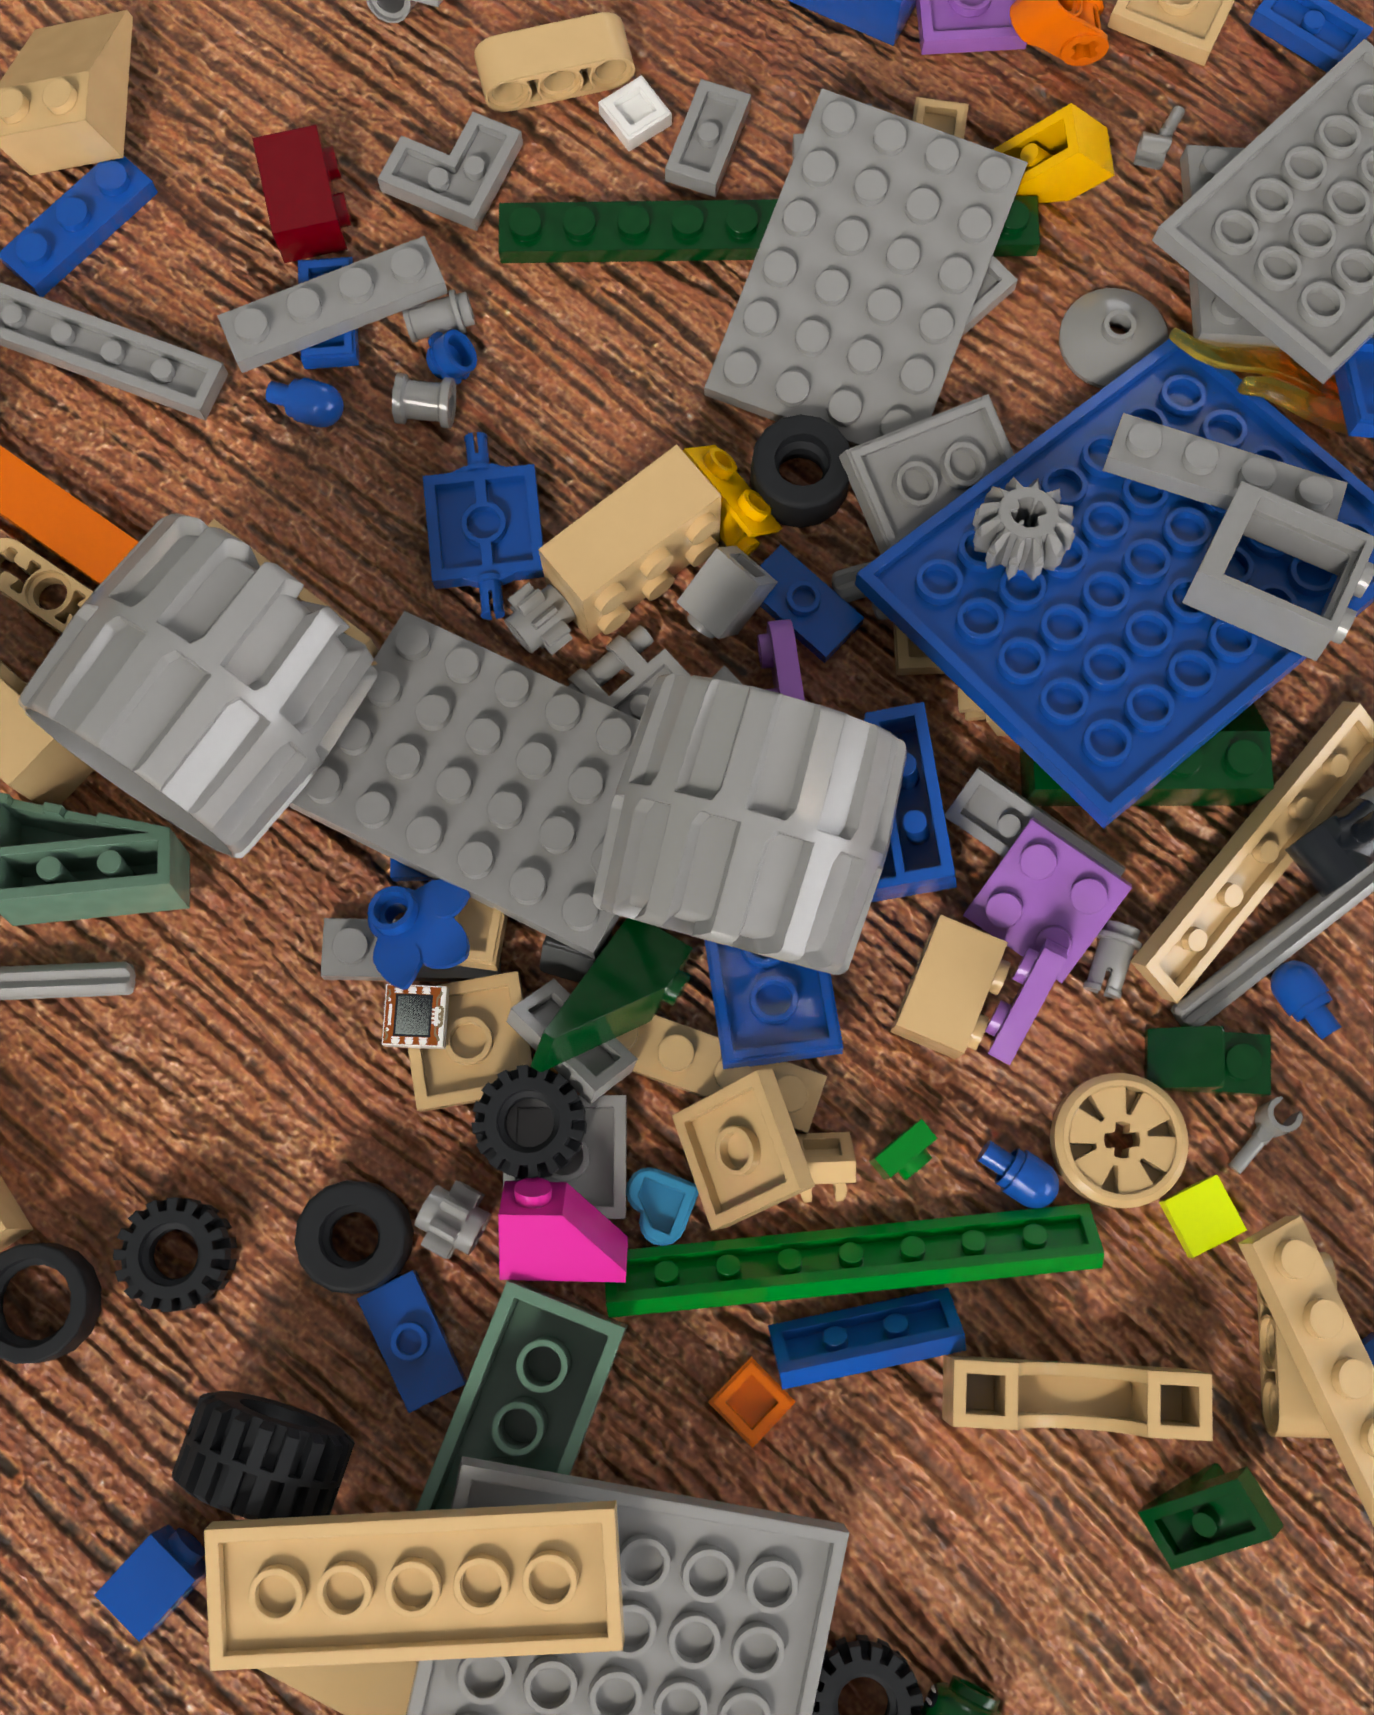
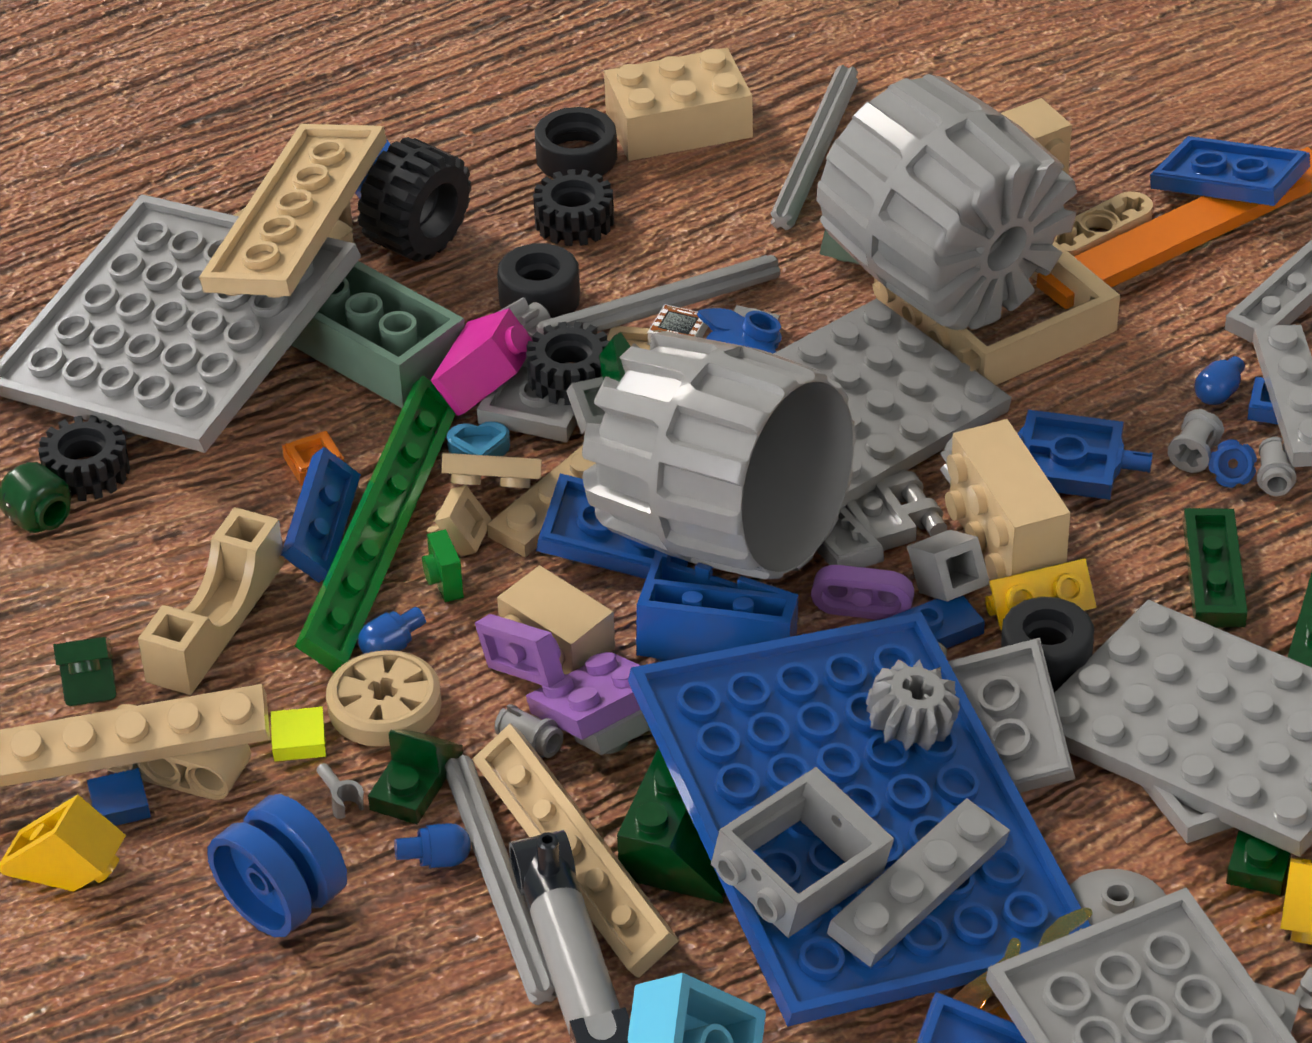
camera: 110 degrees right, 35 degrees down
blue plate [357,1270,467,1413] -> none
none -> light grey axle [537,255,780,335]
none -> dark green plate [1183,508,1248,627]

